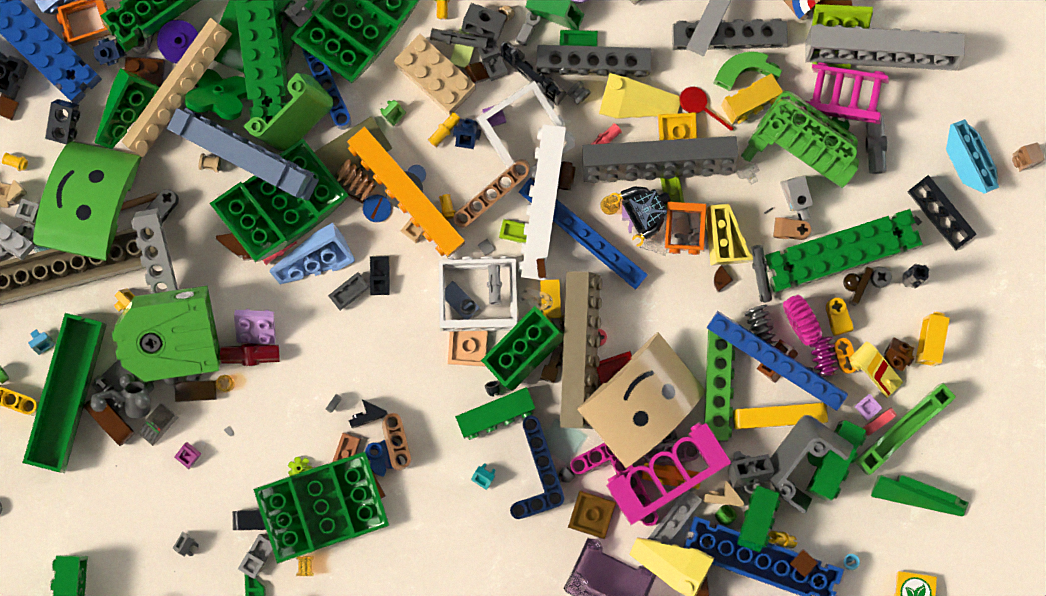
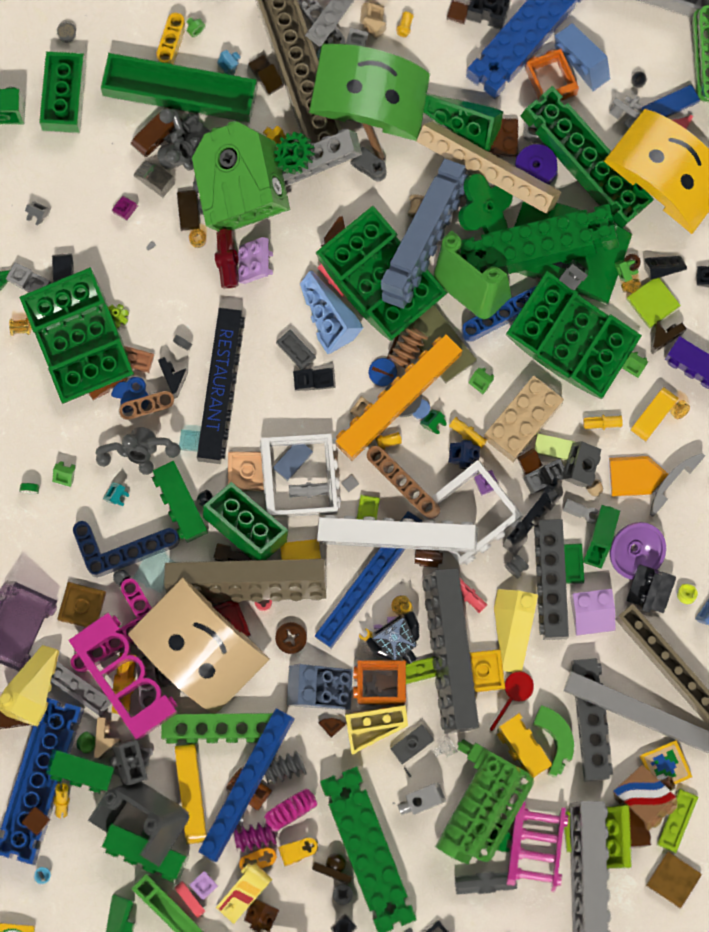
camera: 85 degrees right, 5 degrees down
black brick [45,99,80,145] -> none
dark blue brick [93,37,127,66] -> none
dark grey pin [430,28,488,50] -> none
black hinge [460,299,476,315] -> none
clear beam [516,287,553,310] -> none
reddish brown tile [536,258,546,278] -> none
dark grey pin [751,245,772,303] -> none
medium nougat piece [773,217,811,240] -> none
none -> green tile [19,483,40,494]
none -> green brick [39,51,86,133]
none -> bright green tile [52,461,75,487]
none -> dark grey wheel [95,427,181,475]
none -> clear light blue plate [179,429,200,452]
none -> black brick [197,308,246,464]
none -> dark brown slope [248,54,284,96]
none -> green gear [274,132,315,175]
none -> reddish brown gear [275,622,307,654]
none -> sand blue slope [287,664,353,710]
none -> dark grey plate [390,725,434,765]
none -> green tile [420,409,447,434]
none -> lavender slope [570,589,615,636]

